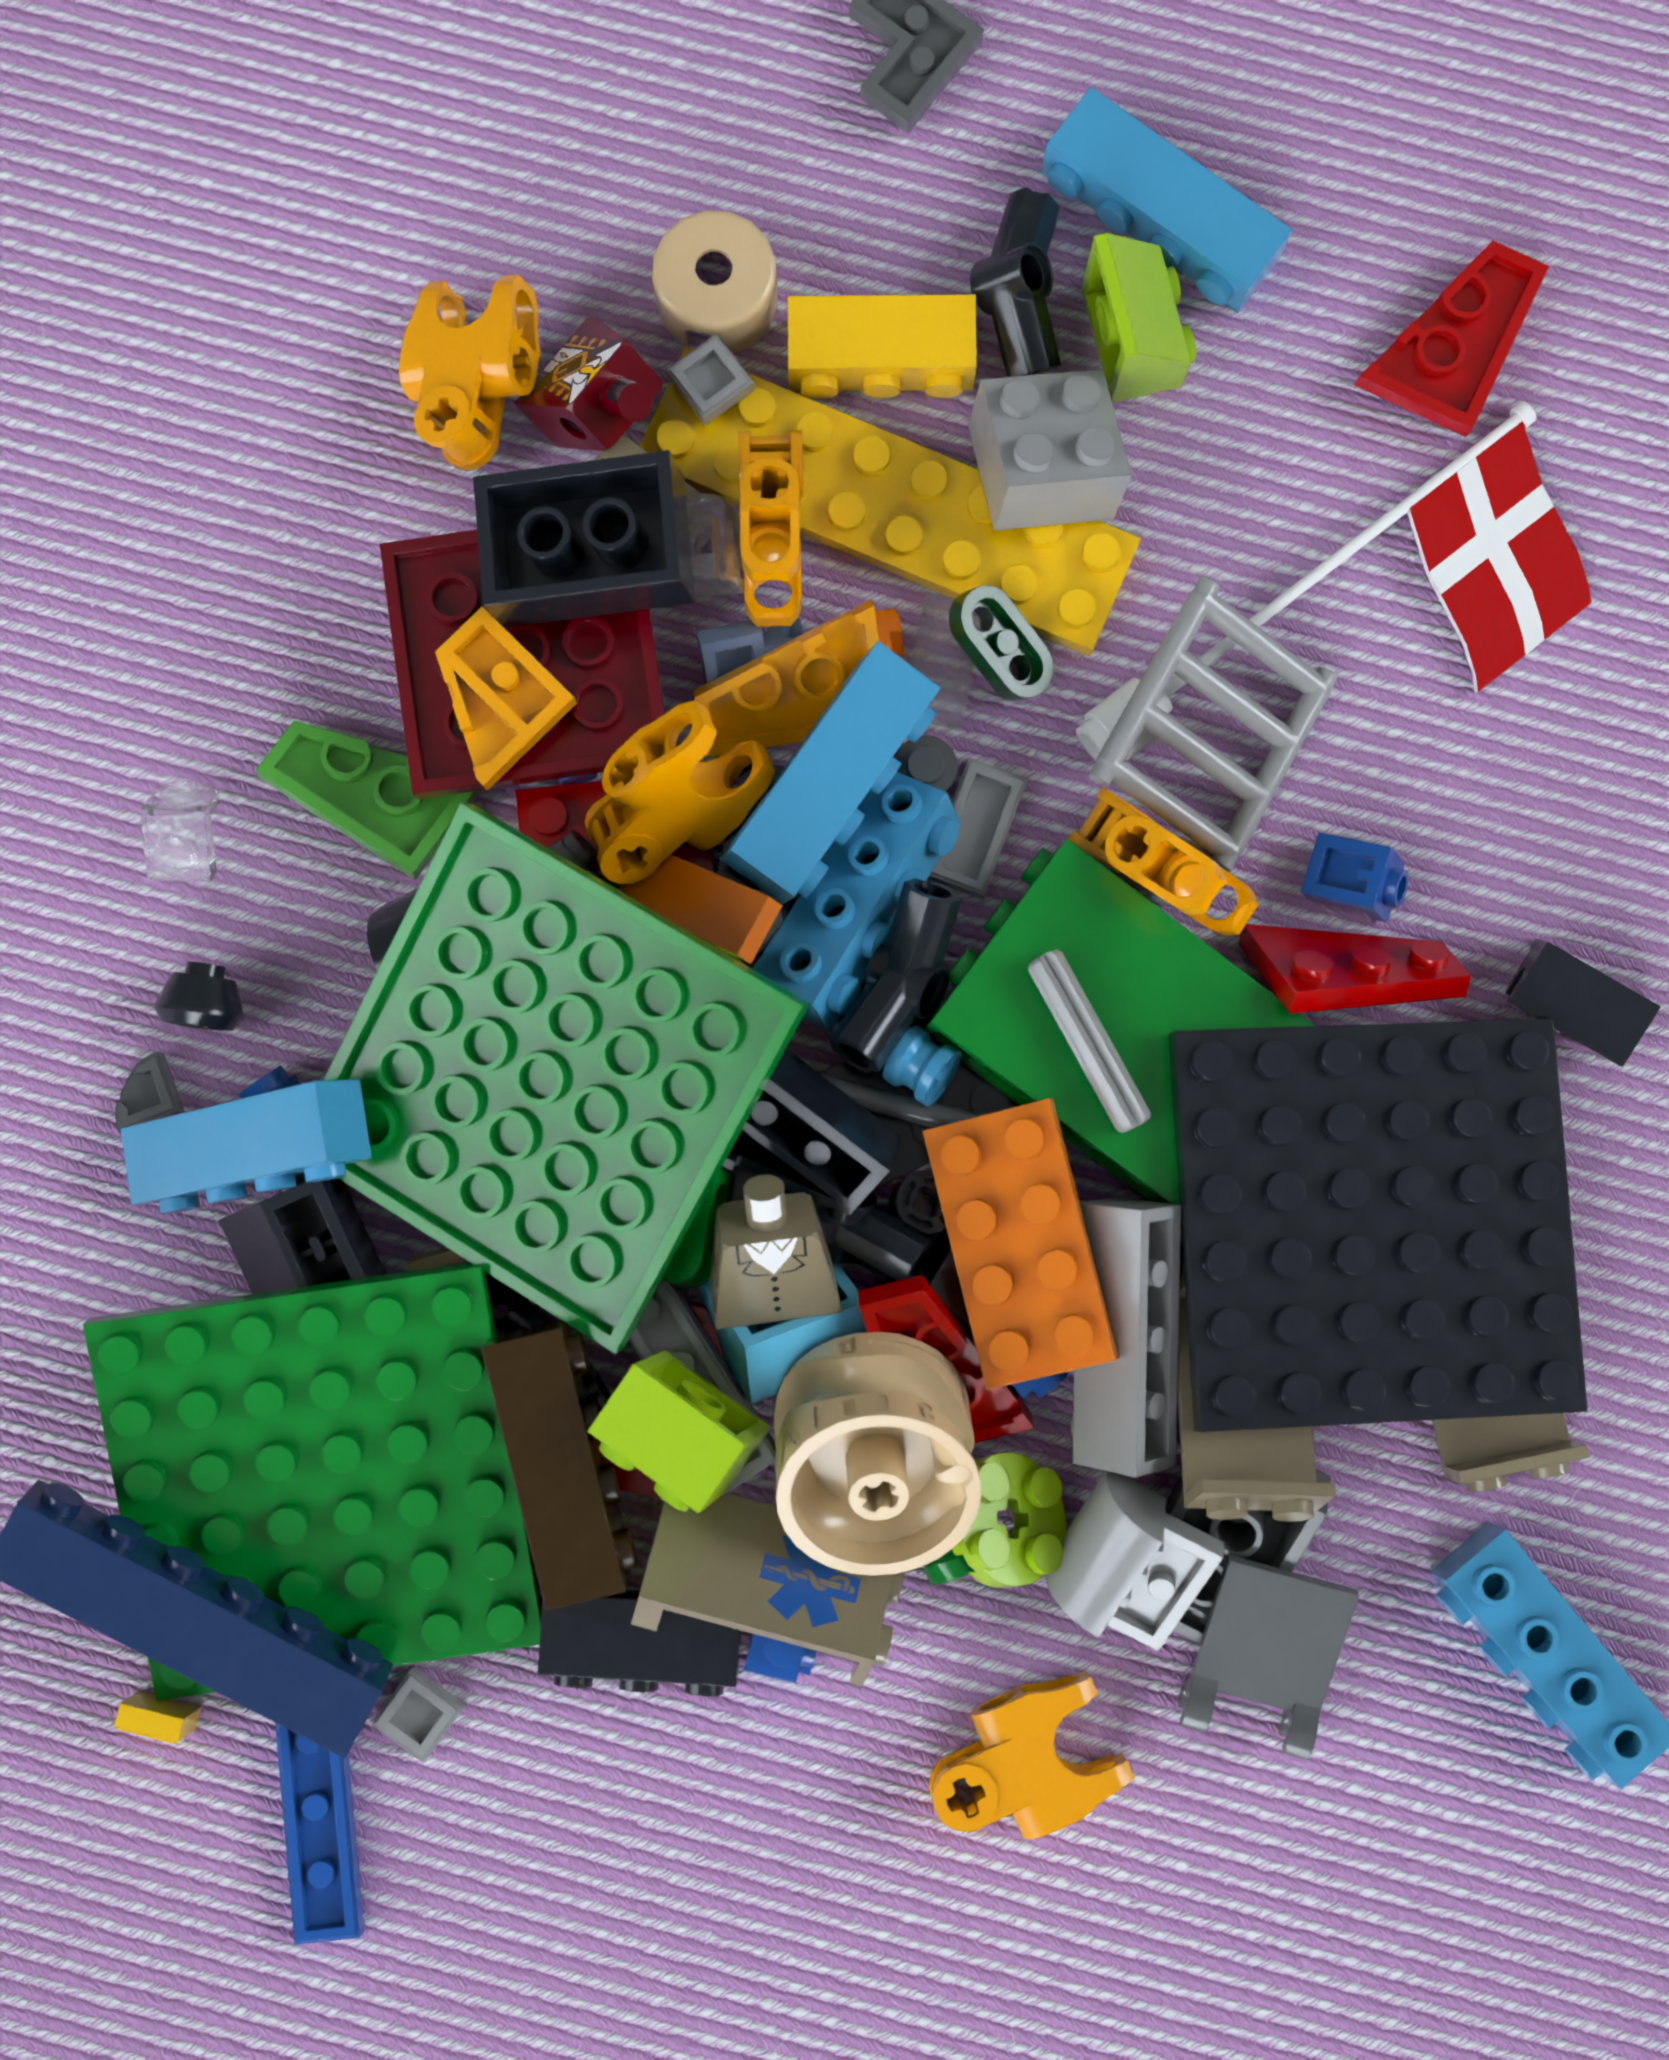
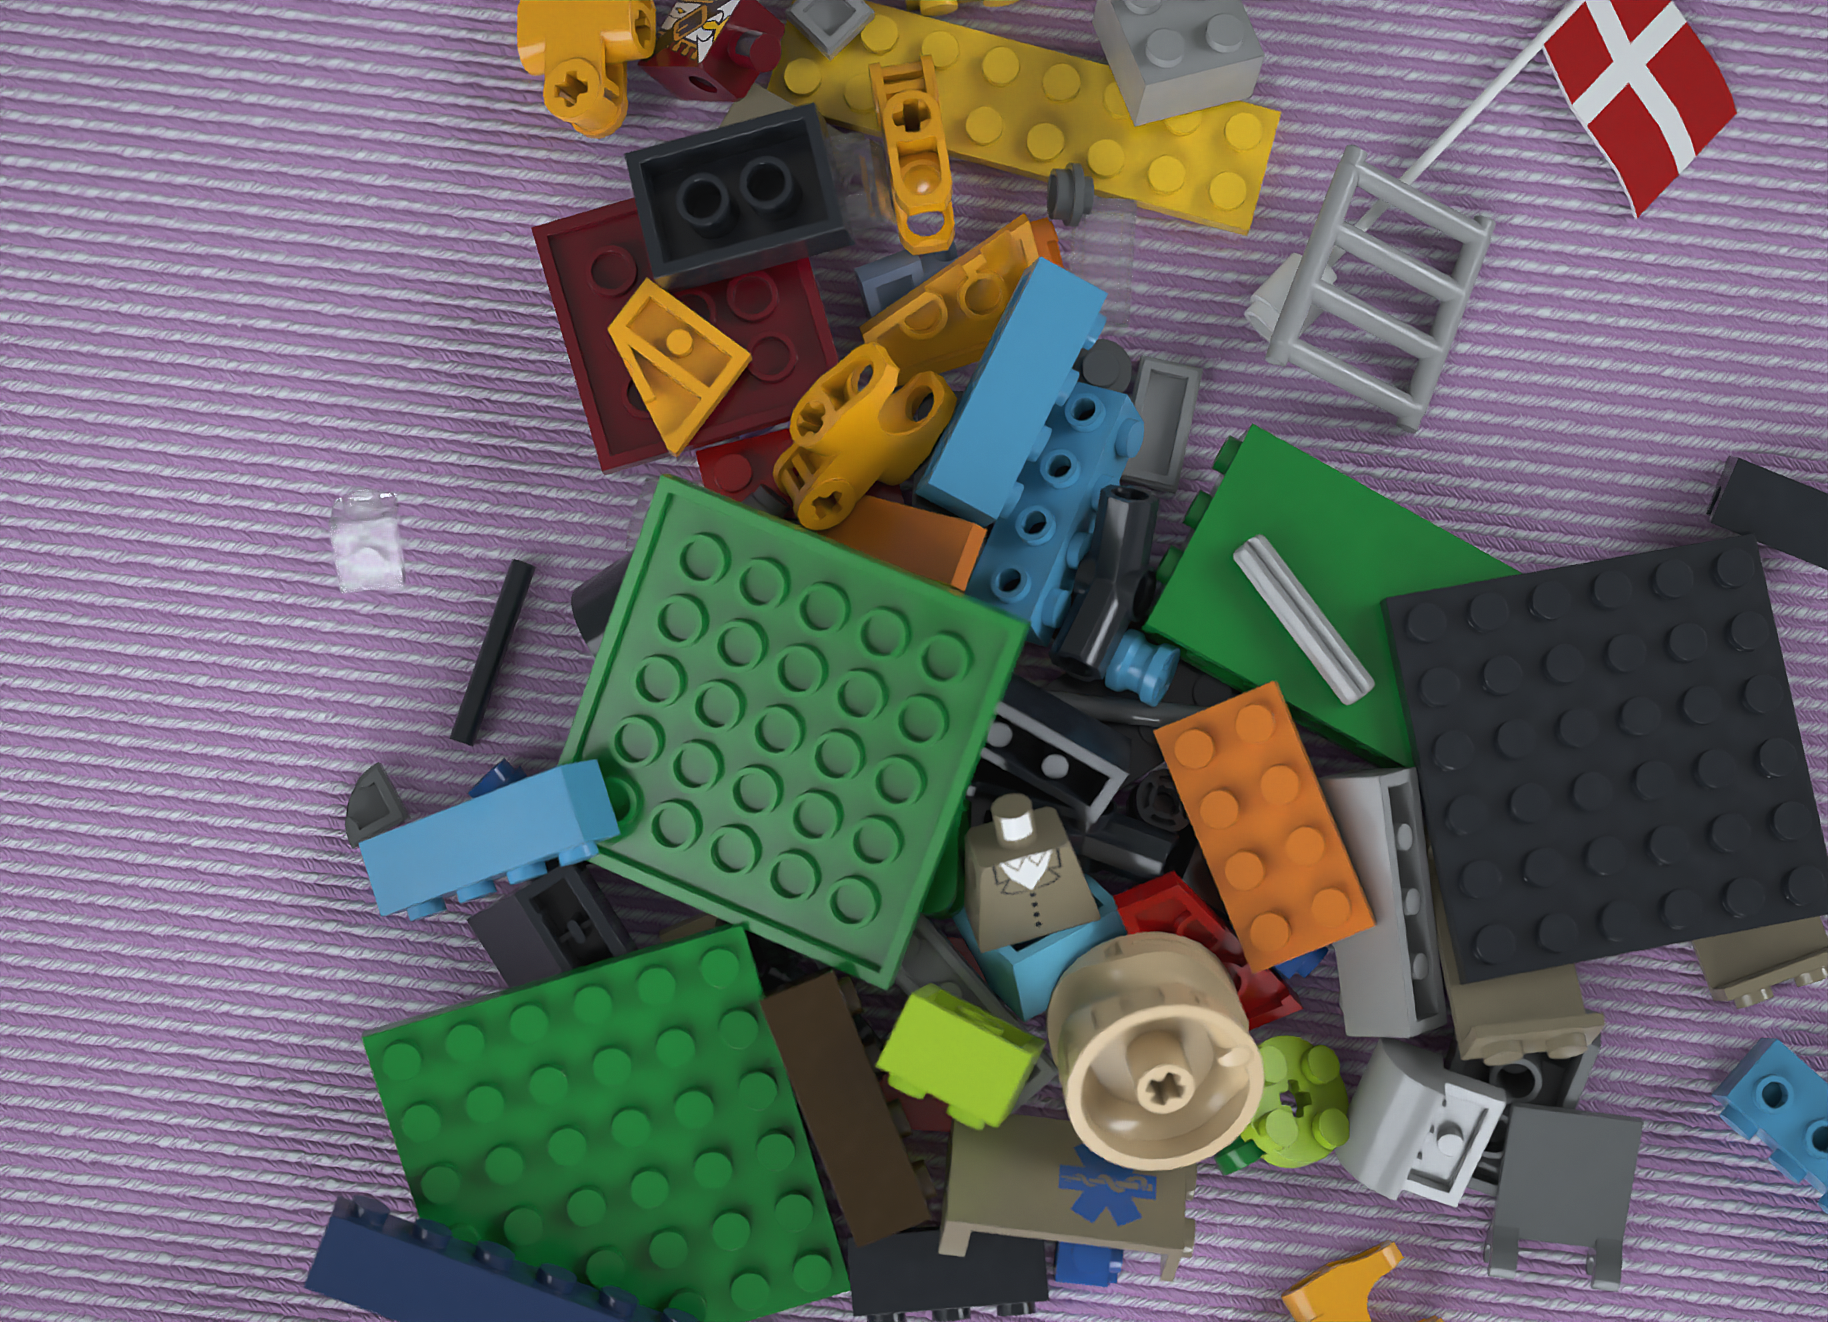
camera: 10 degrees left, 0 degrees up
black cone [154,961,244,1031] -> none
bright green wing [256,721,482,880] -> none
plate [949,585,1054,701] -> none
light orange piece [1068,787,1258,936] -> none
red wing [1238,924,1472,1014] -> none
blue bracket [1300,832,1408,923] -> none
none -> black bar [449,559,536,747]
none -> dark grey plate [1047,163,1094,227]

